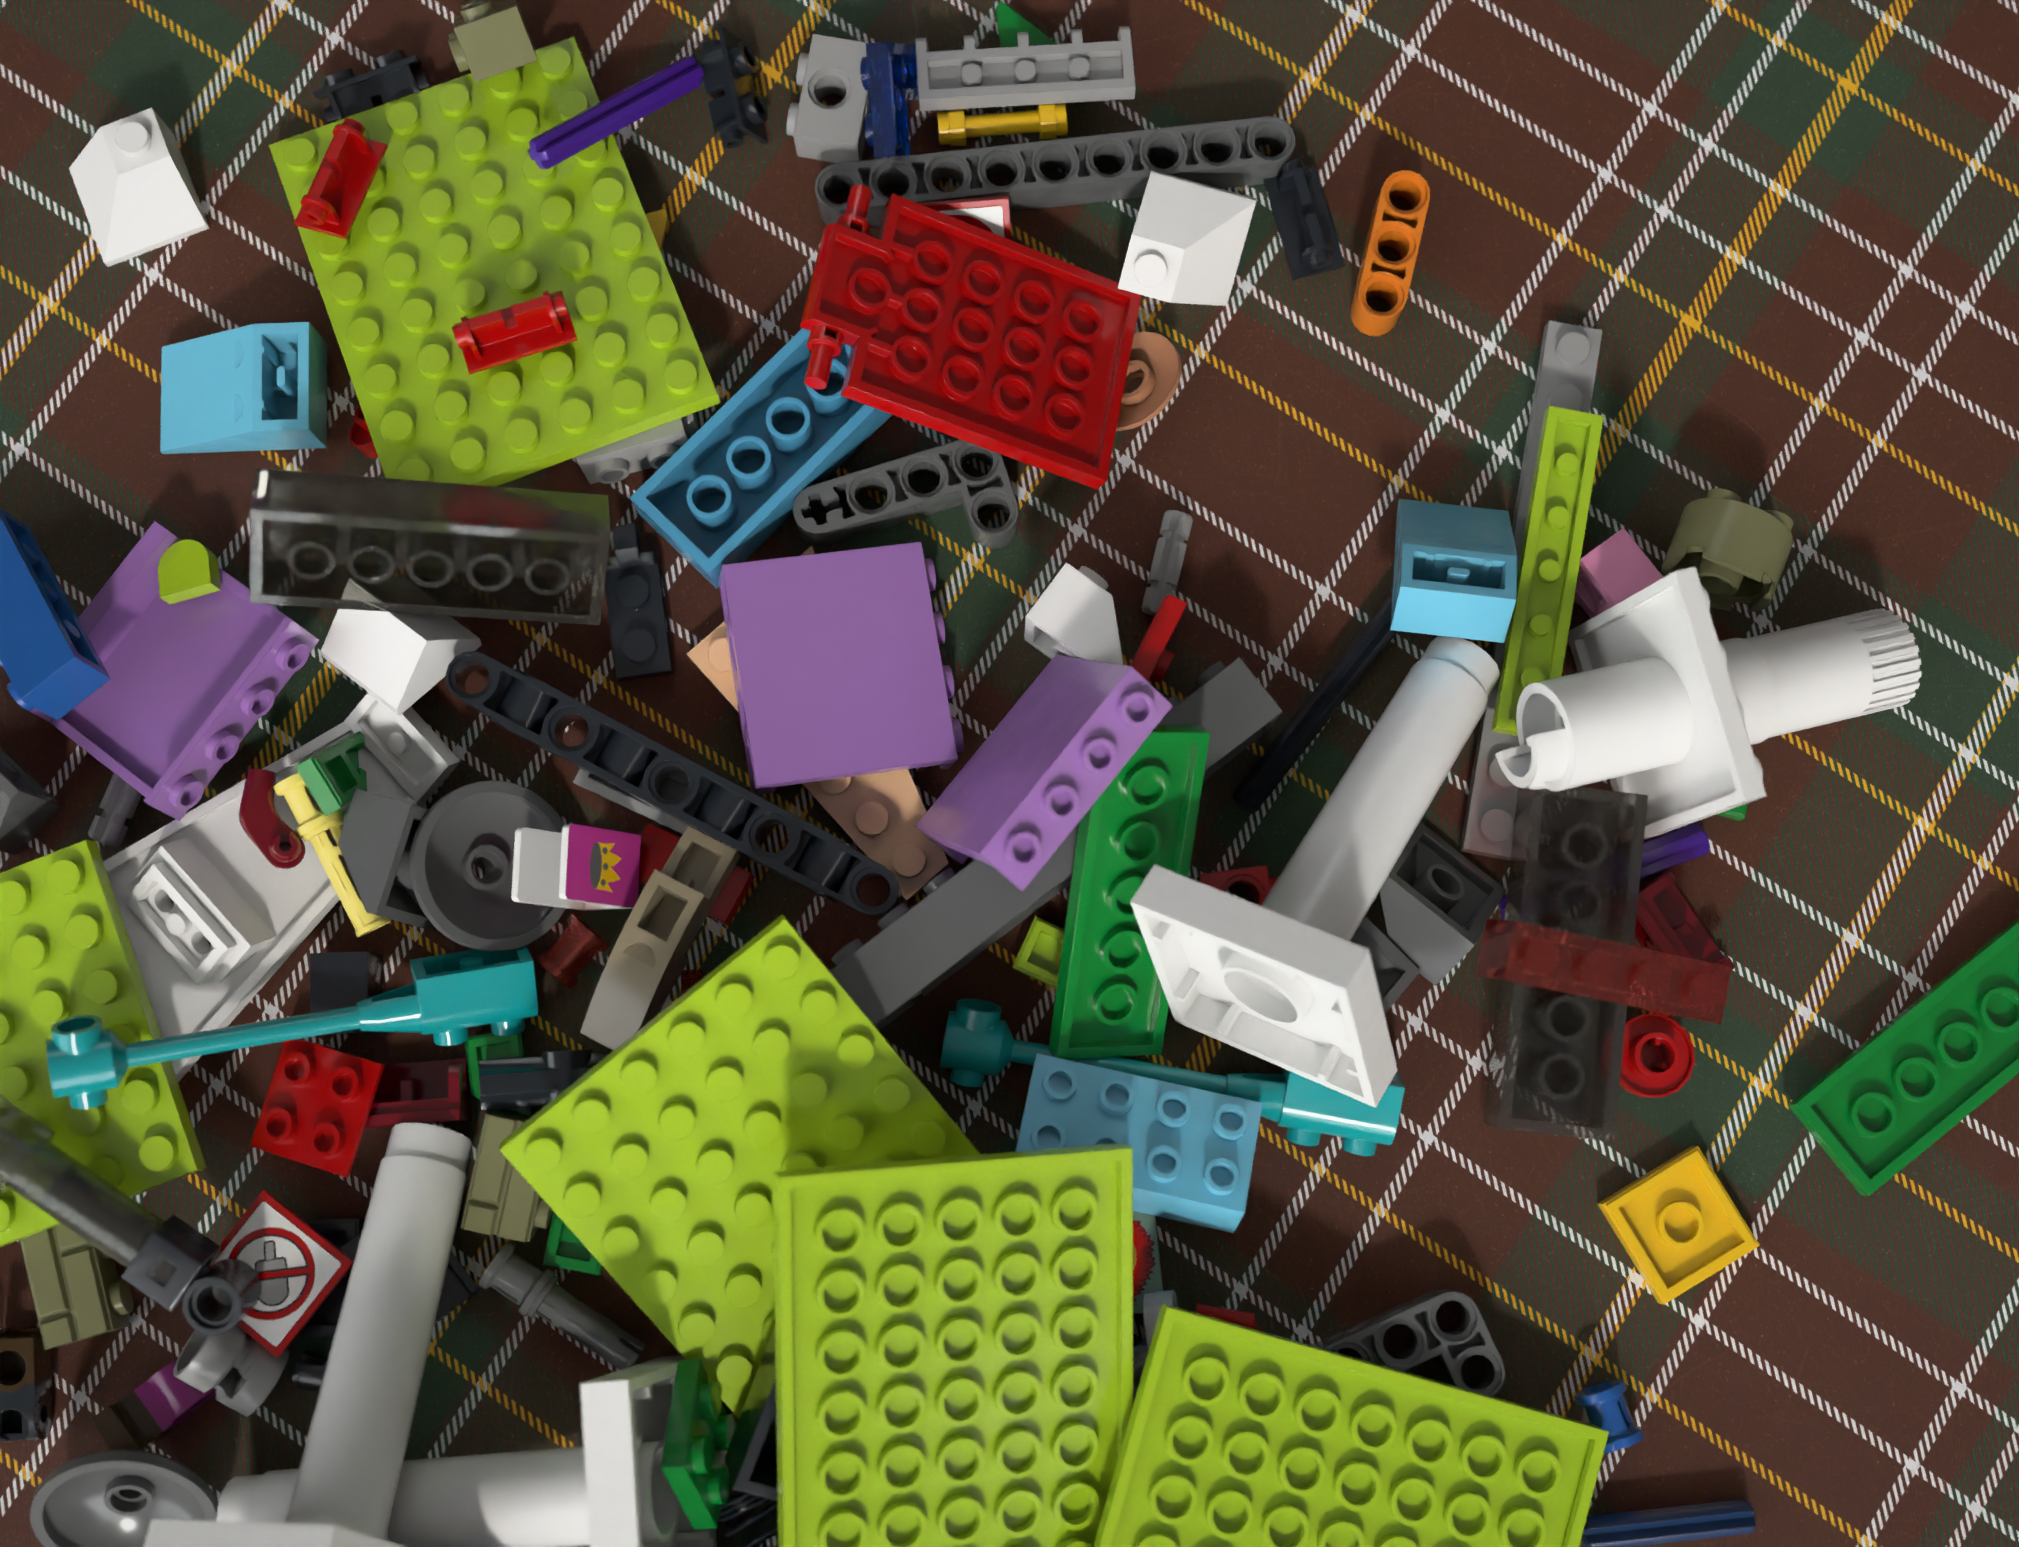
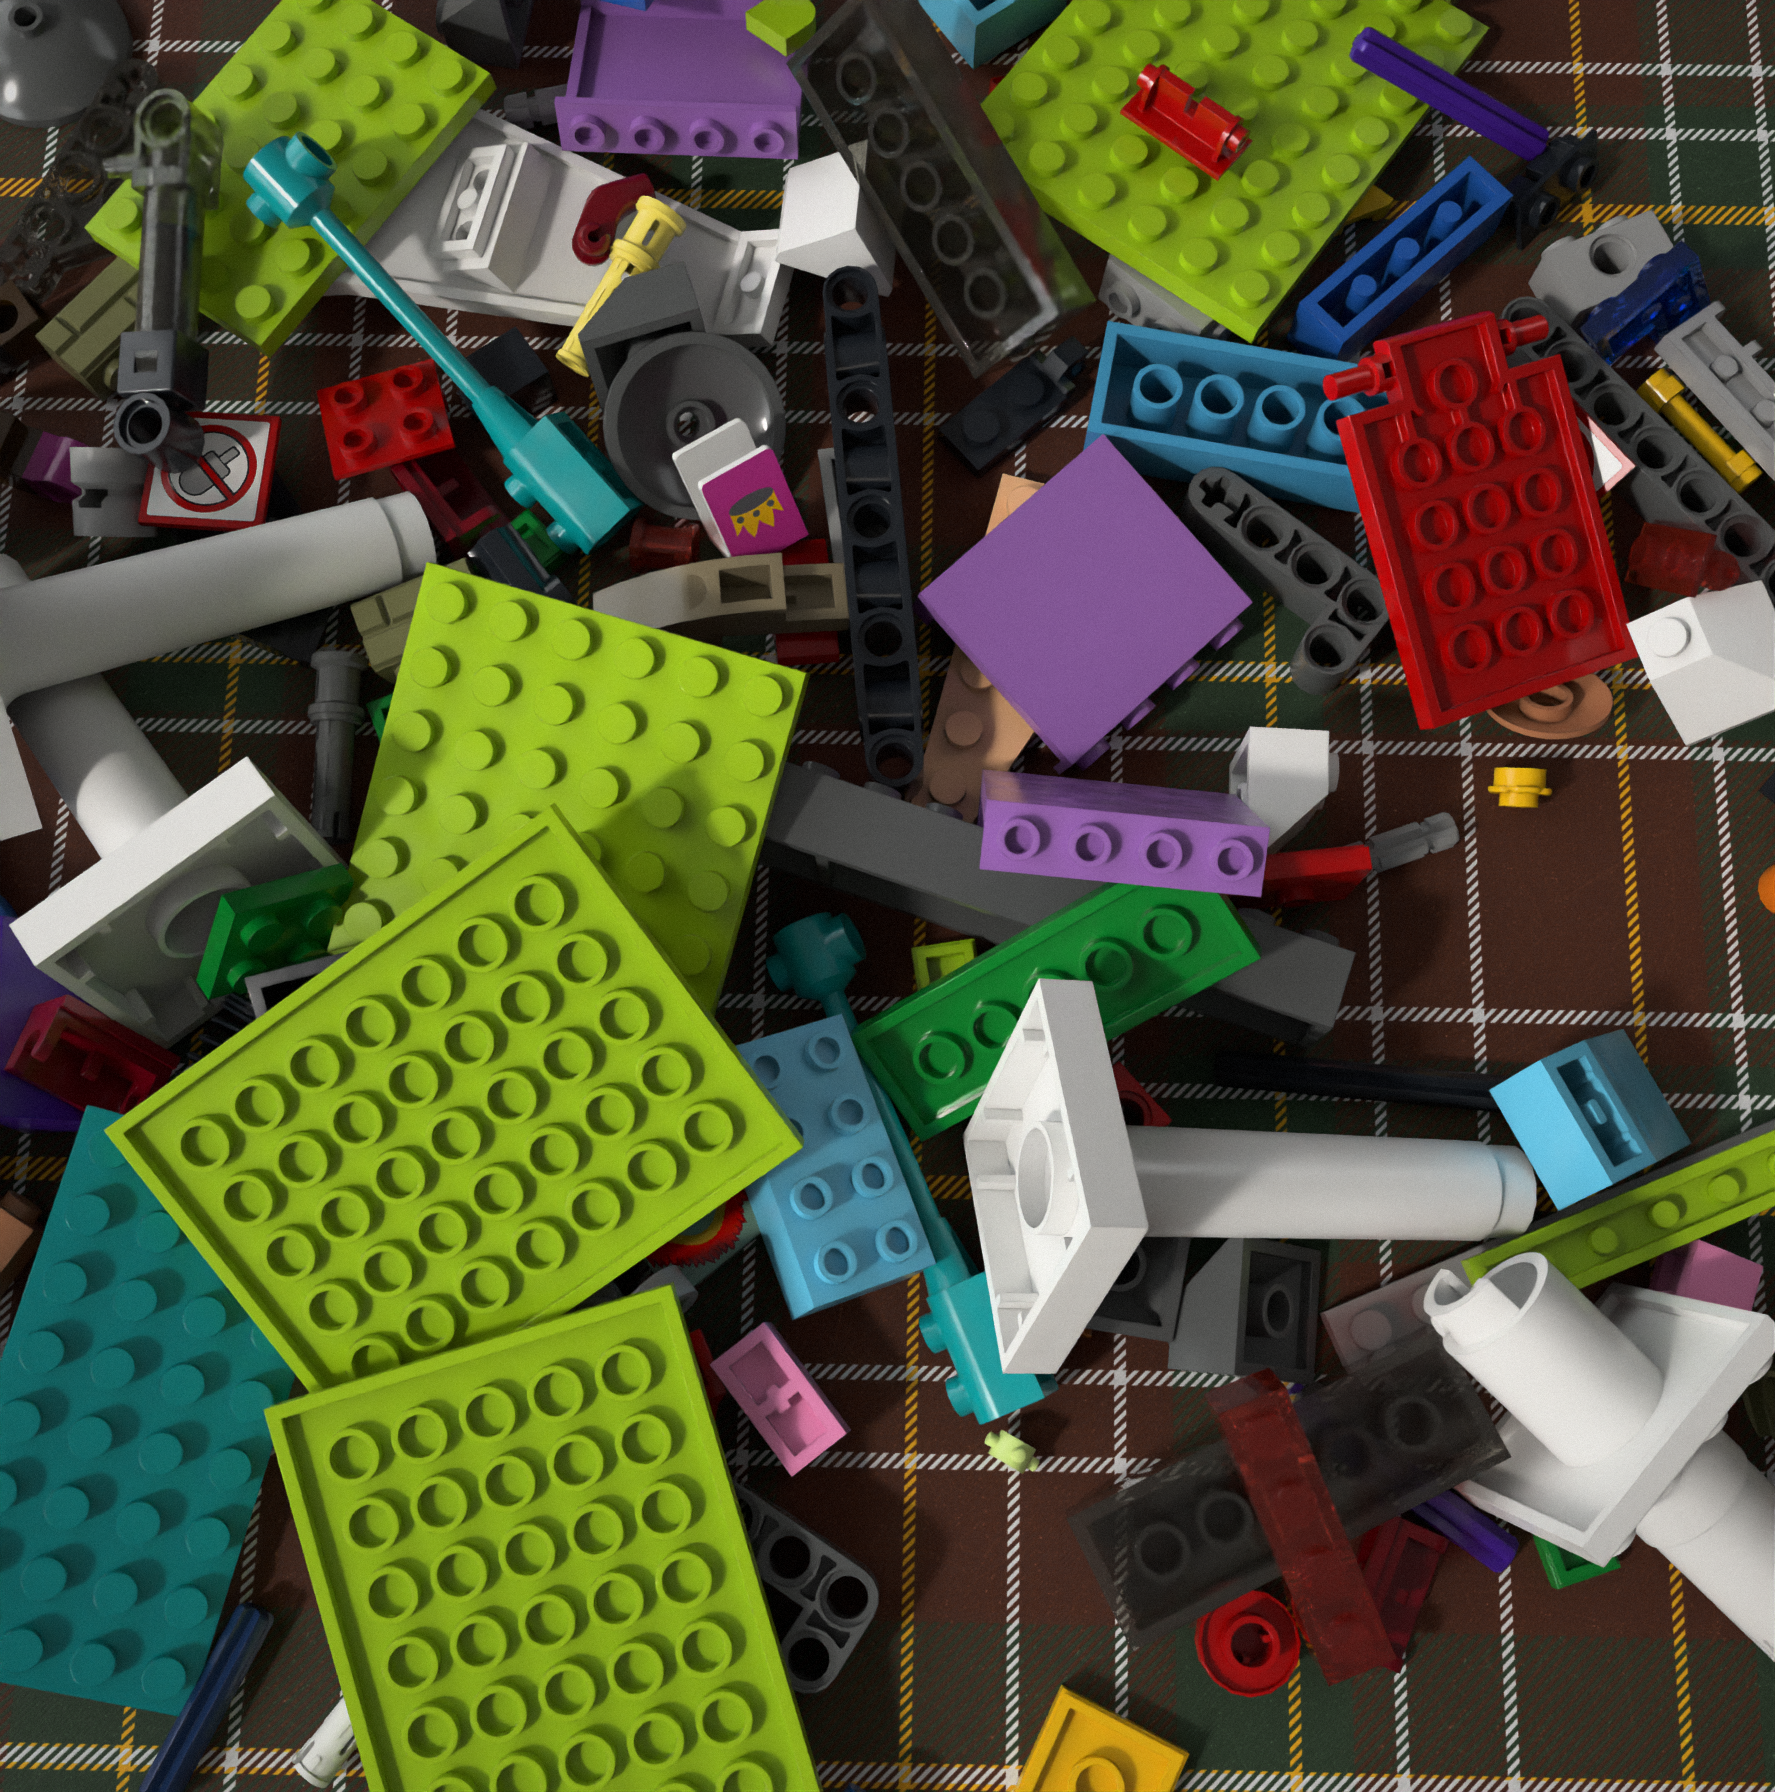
camera: 60 degrees right, 5 degrees down
green tile [295,731,367,816] -> none
none -> bright pink hinge [710,1322,851,1477]
none -> yellowish green piece [985,1429,1039,1474]
none -> blue brick [1286,156,1514,362]
none -> yellow plate [1488,767,1552,808]
none -> clear red hinge [1624,522,1740,598]

